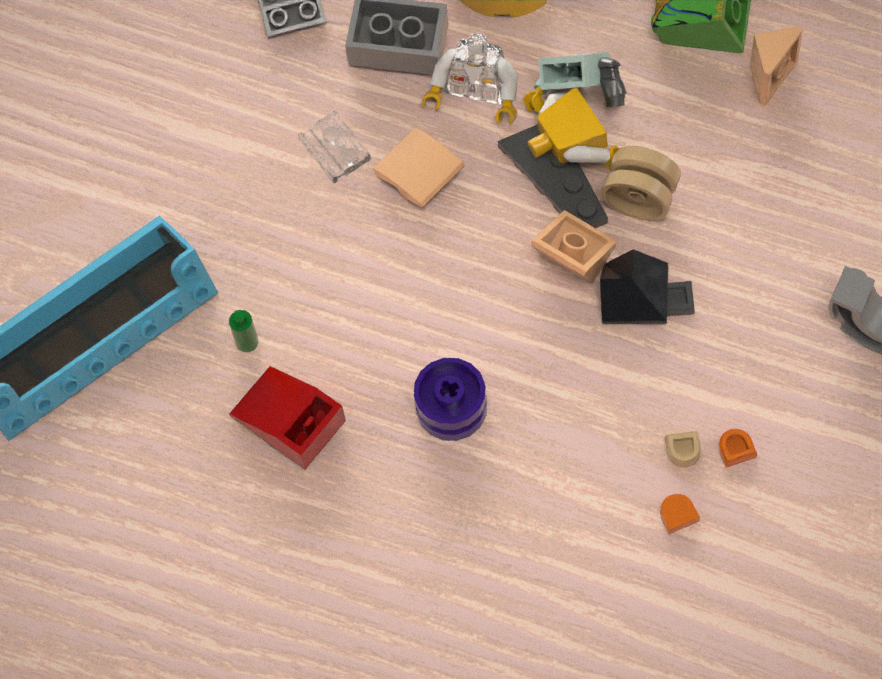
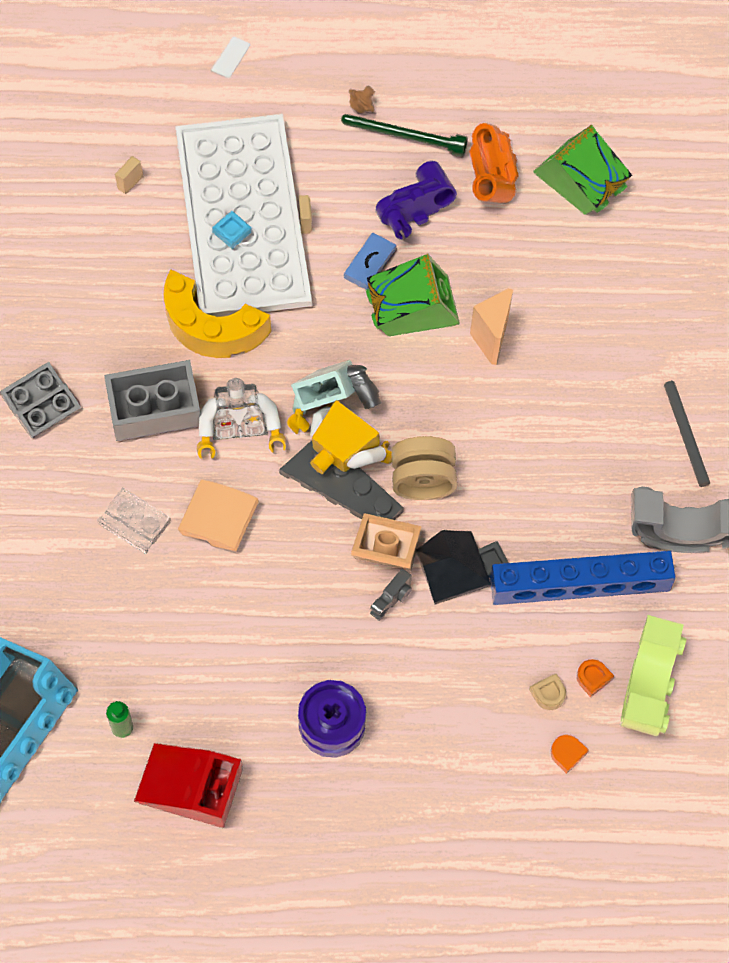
camera: 30 degrees left, 0 degrees up
none -> dark grey plate [370,568,412,621]
none -> blue brick [490,551,676,605]
none -> yellowish green brick [620,615,686,736]

